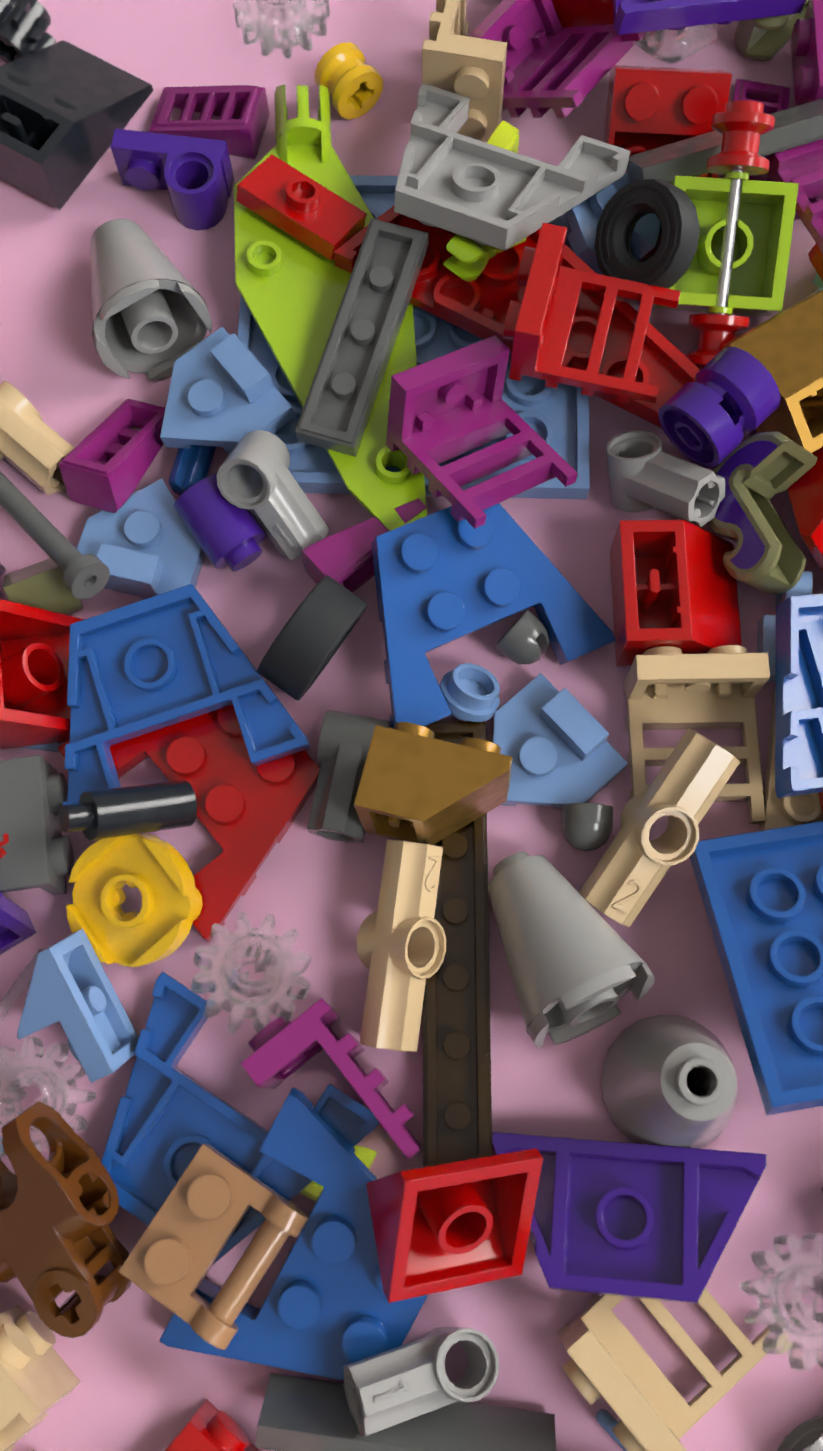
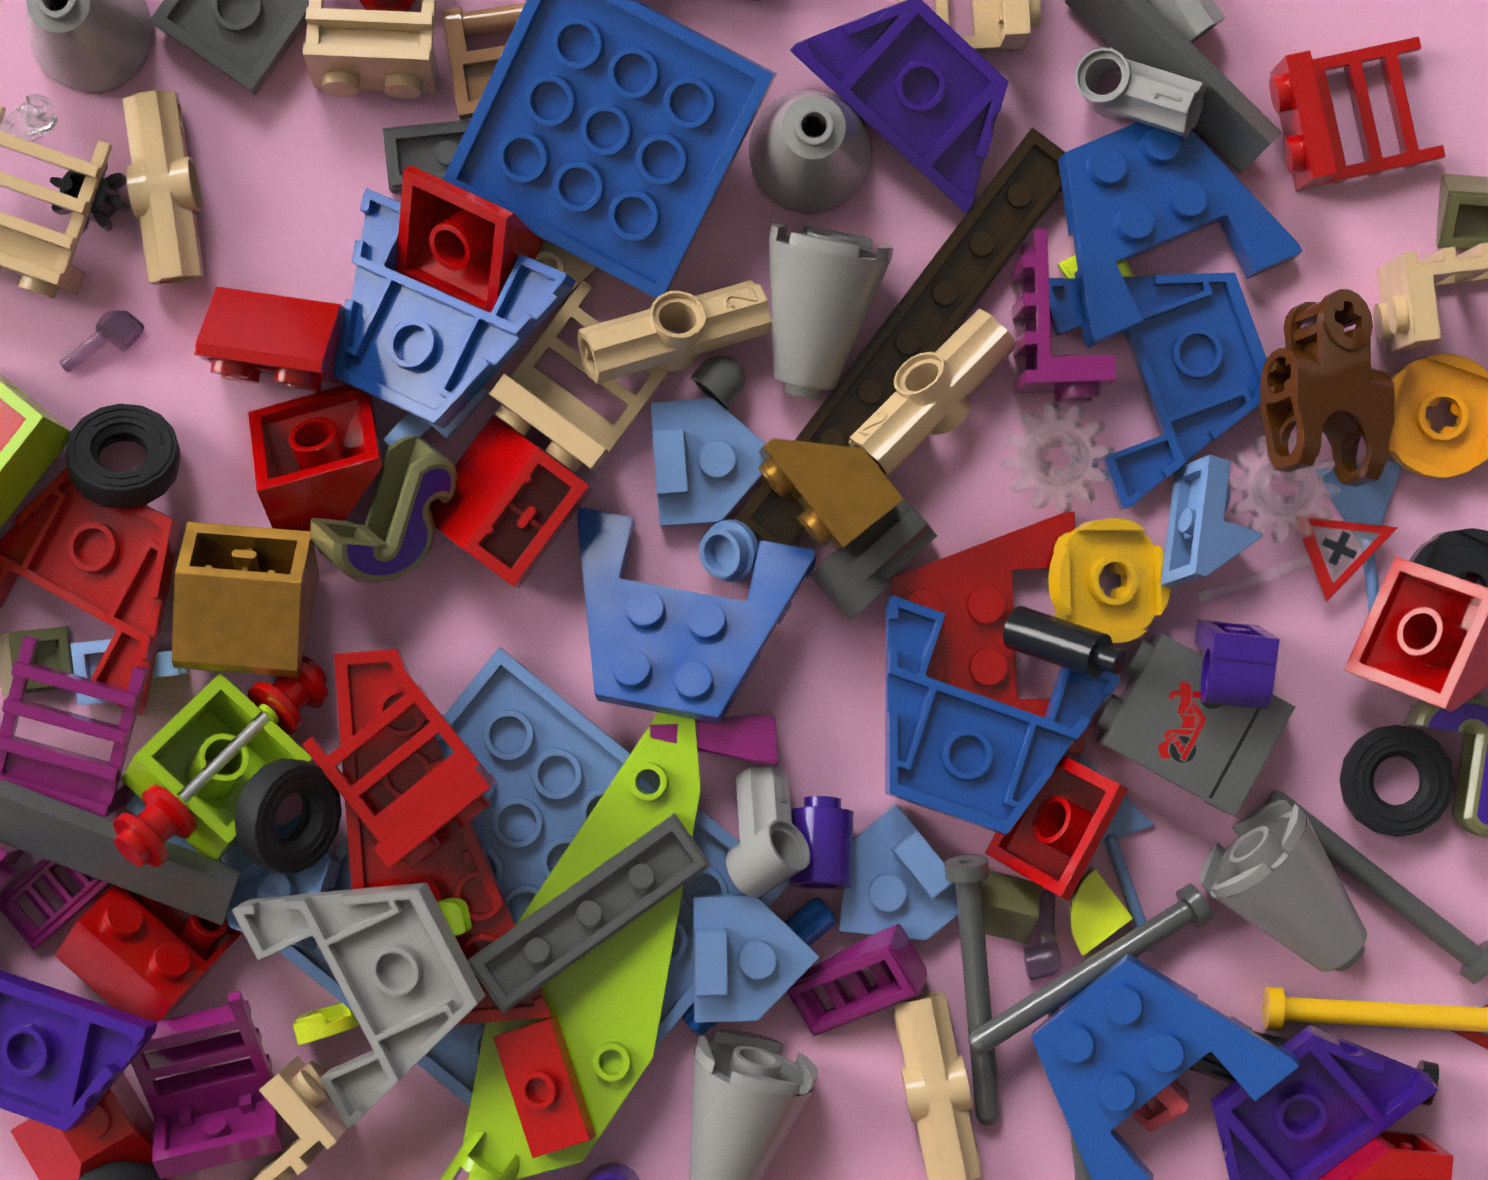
camera: 150 degrees left, 15 degrees up
medium nougat plate [118,1144,309,1350] -> none
black tyre [257,575,367,700] -> none
red slope [366,1148,543,1303] -> none
magenta plate [386,335,578,529] -> none
dark grey hinge [495,610,550,665] -> none
light grey piece [606,430,725,527] -> none
dark purple wheel [658,347,781,469] -> none

